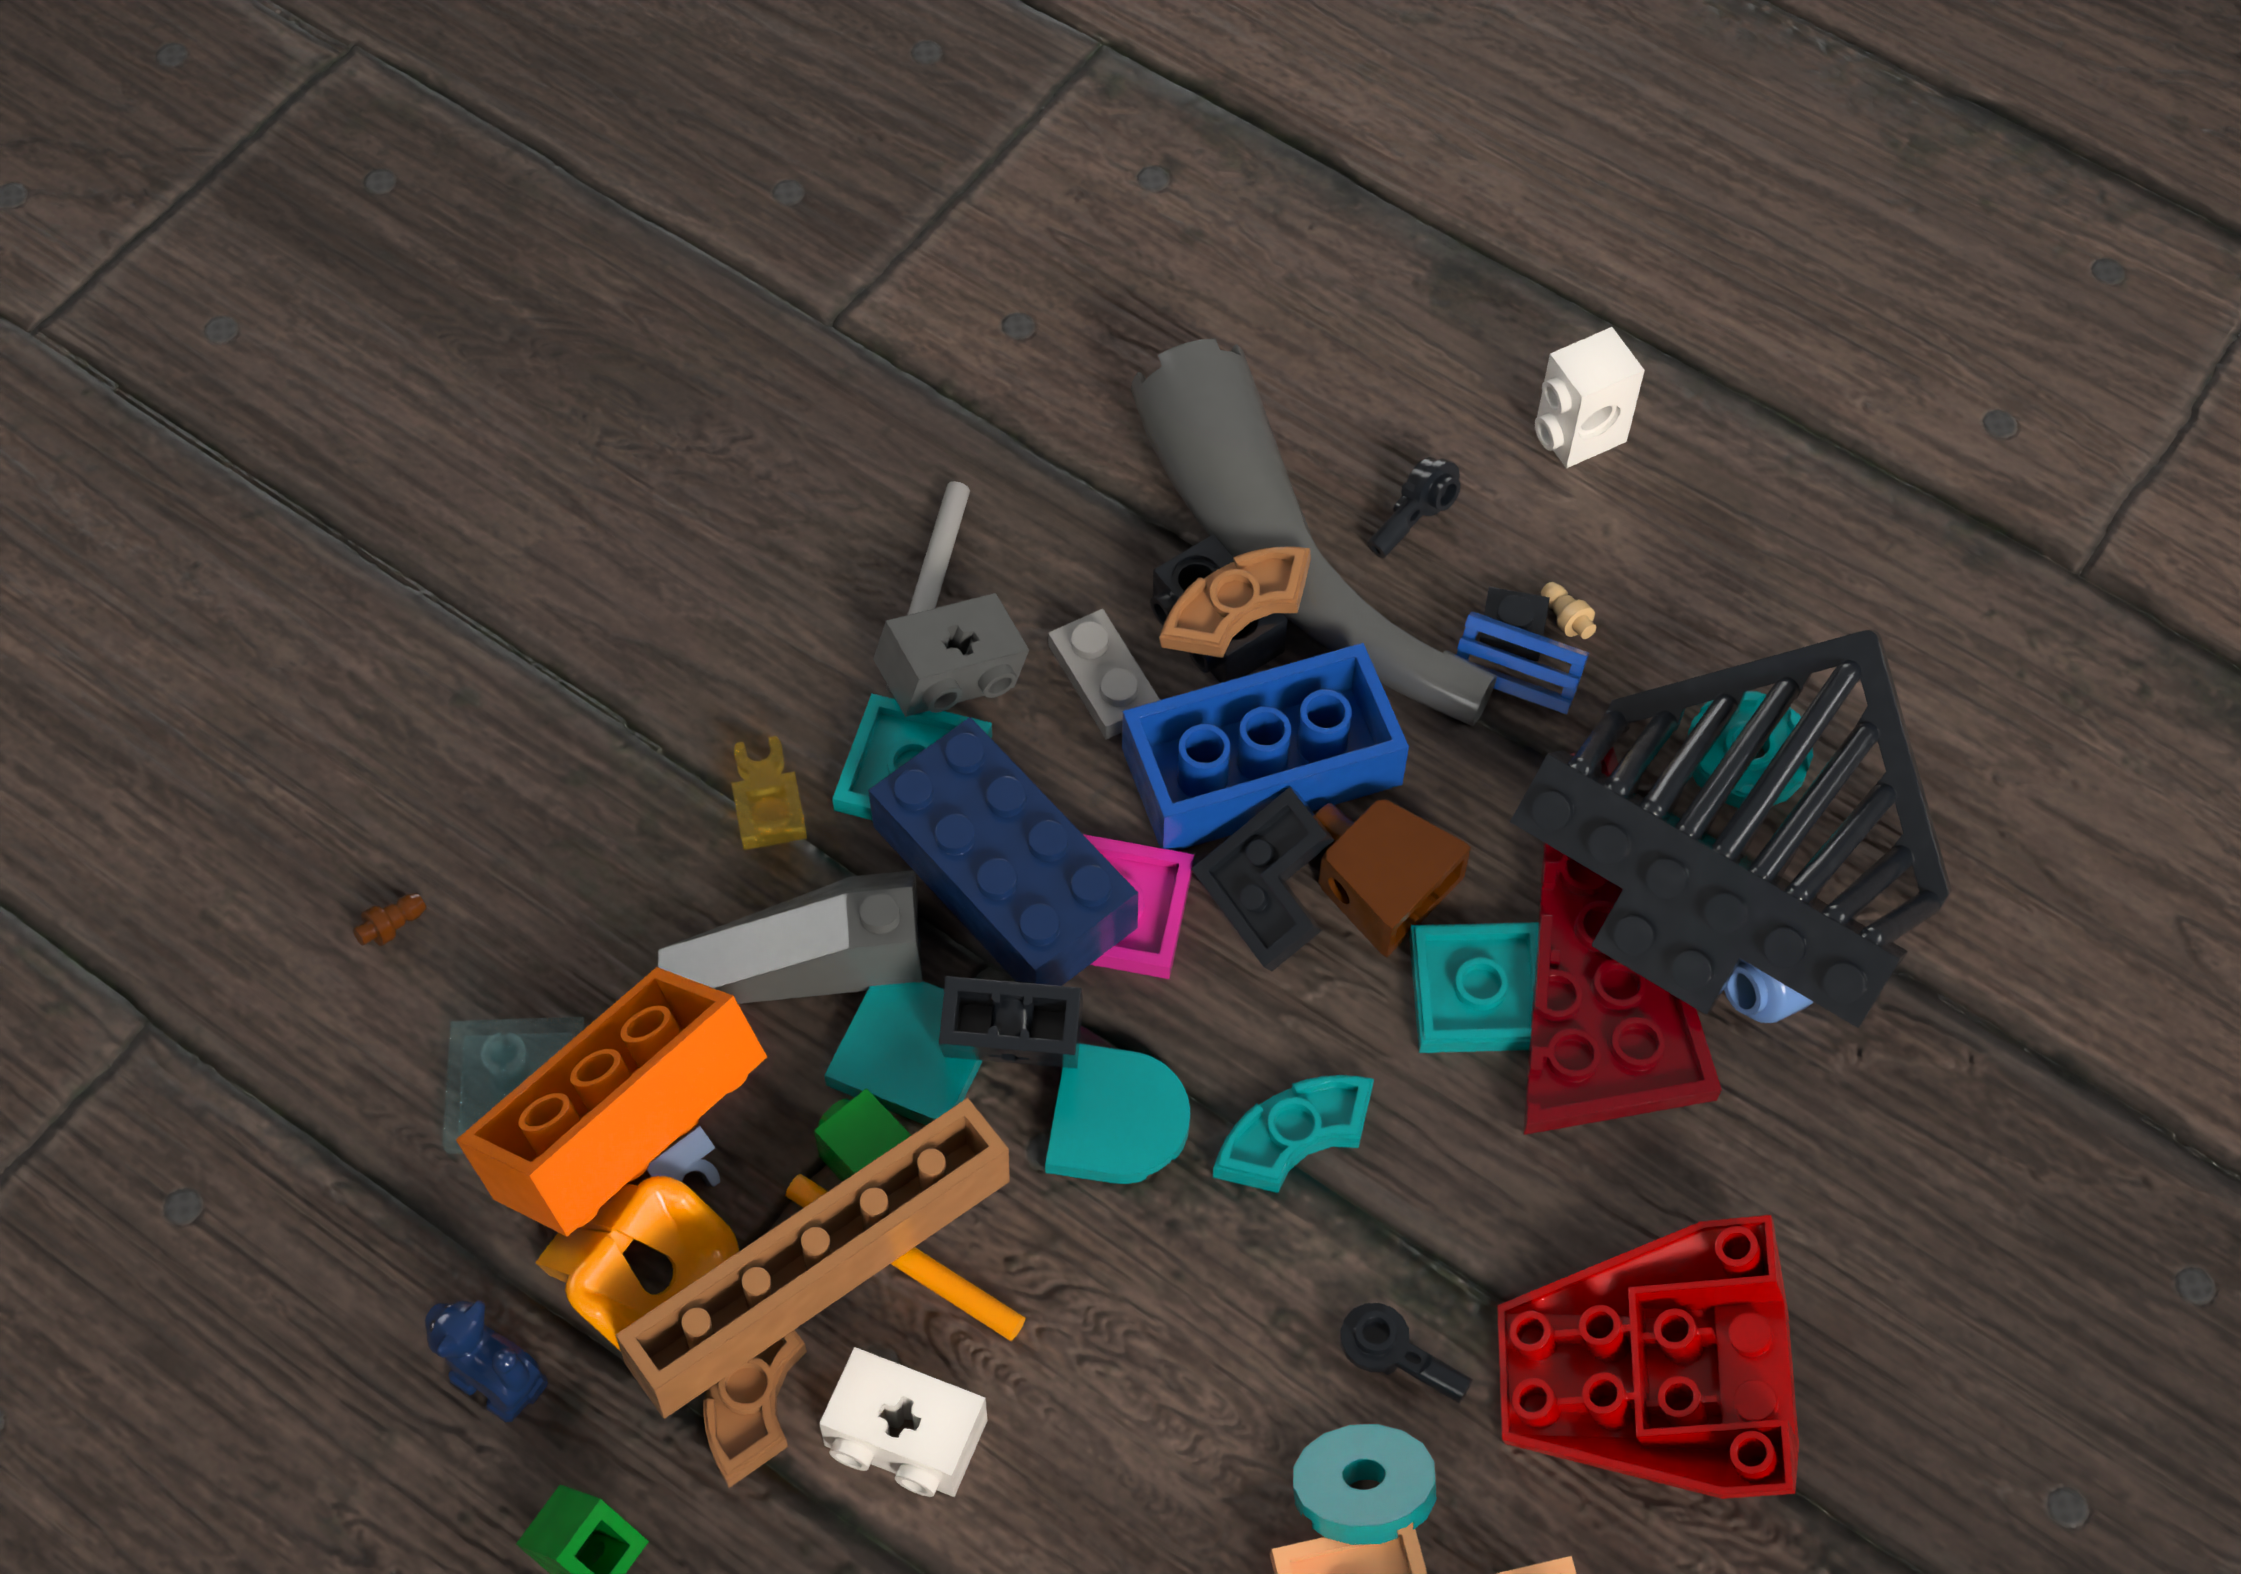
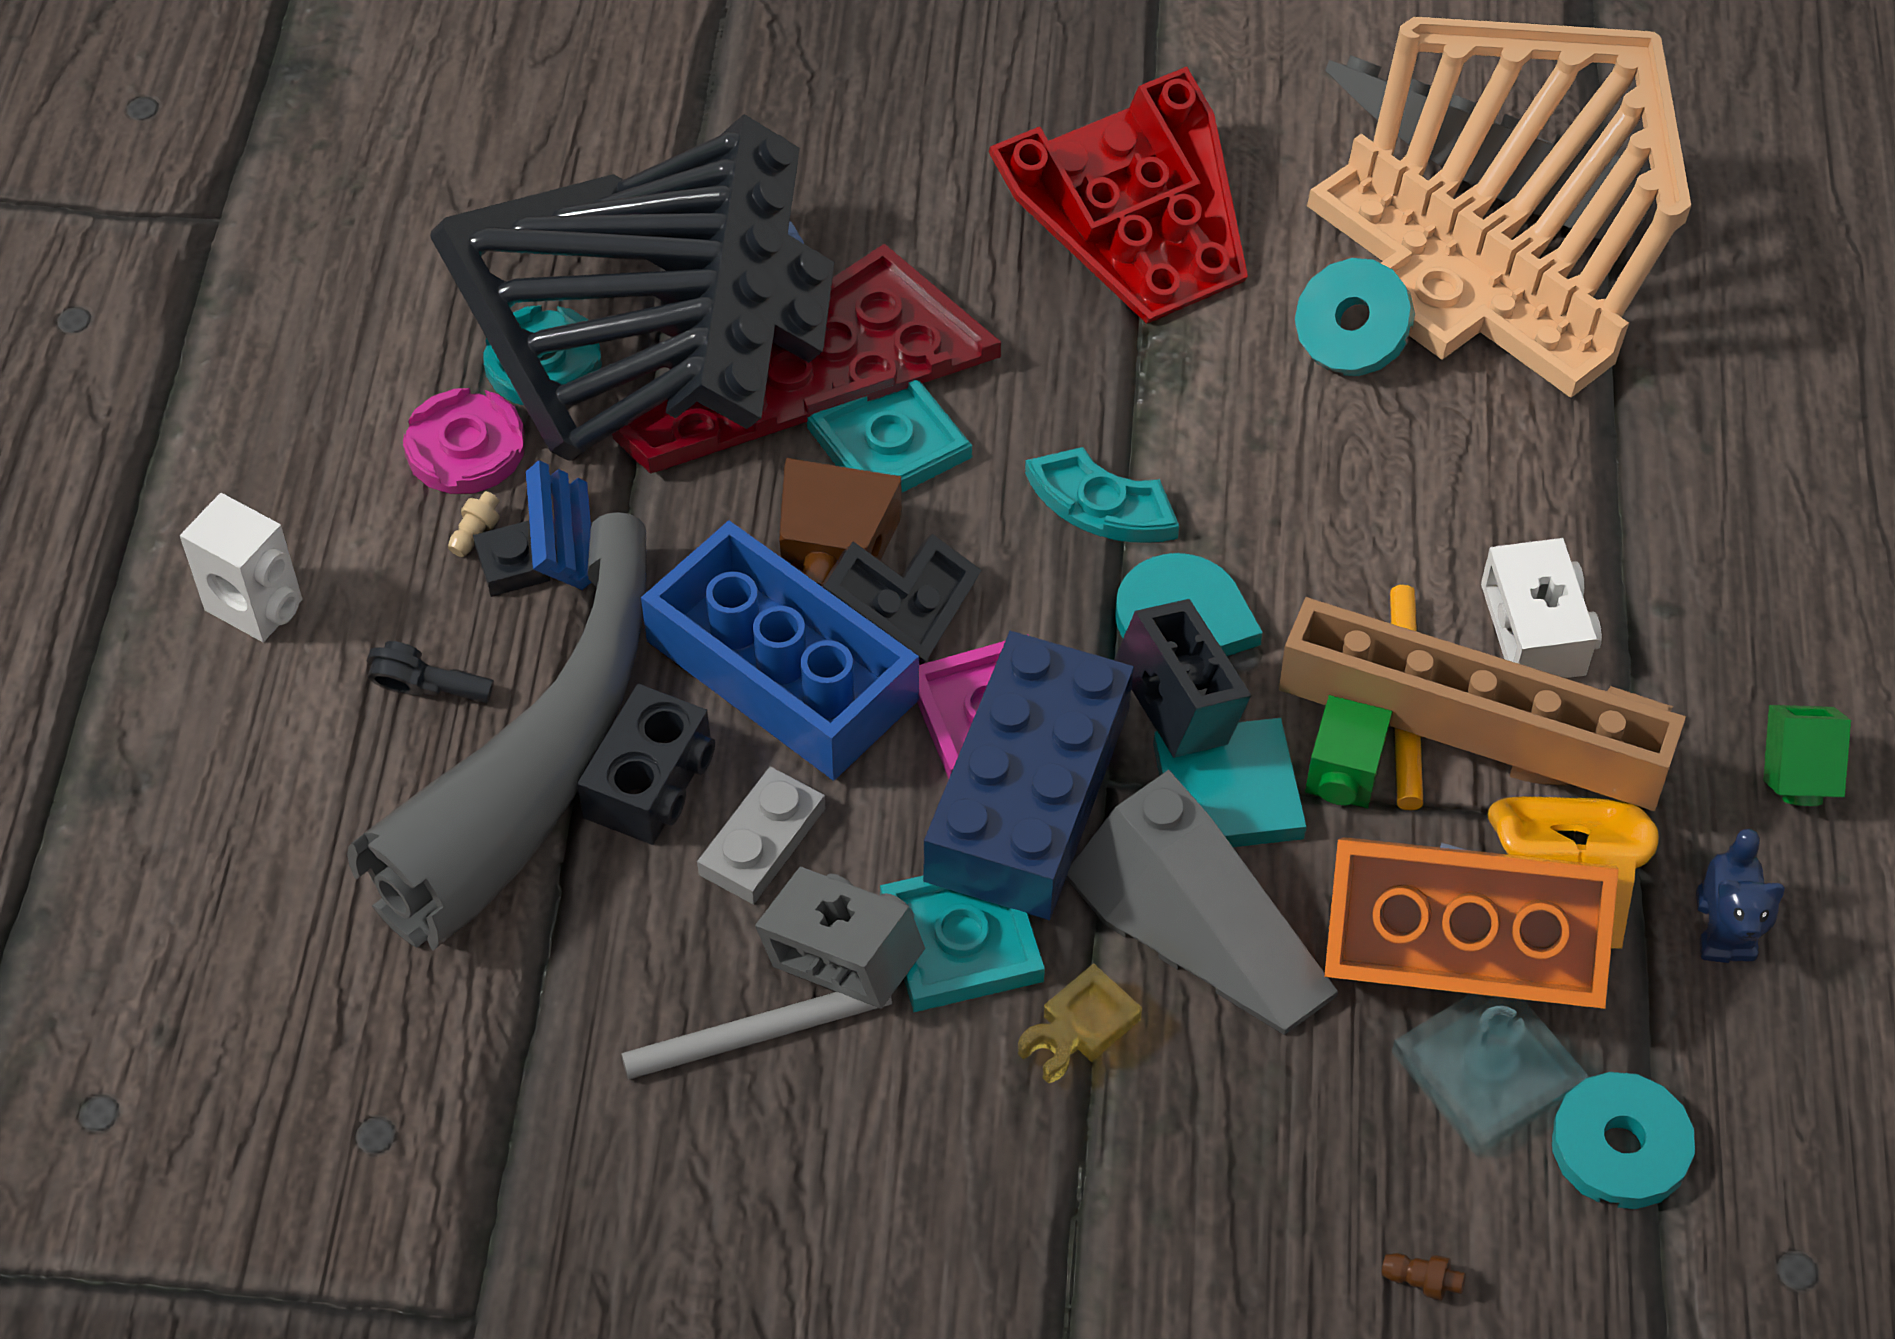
camera: 120 degrees left, 5 degrees down
medium nougat tile [1159,547,1311,658] -> none
black plate [1340,1303,1473,1404] -> none
none -> dark pink tile [403,388,525,494]
none -> teal tile [1552,1072,1695,1209]

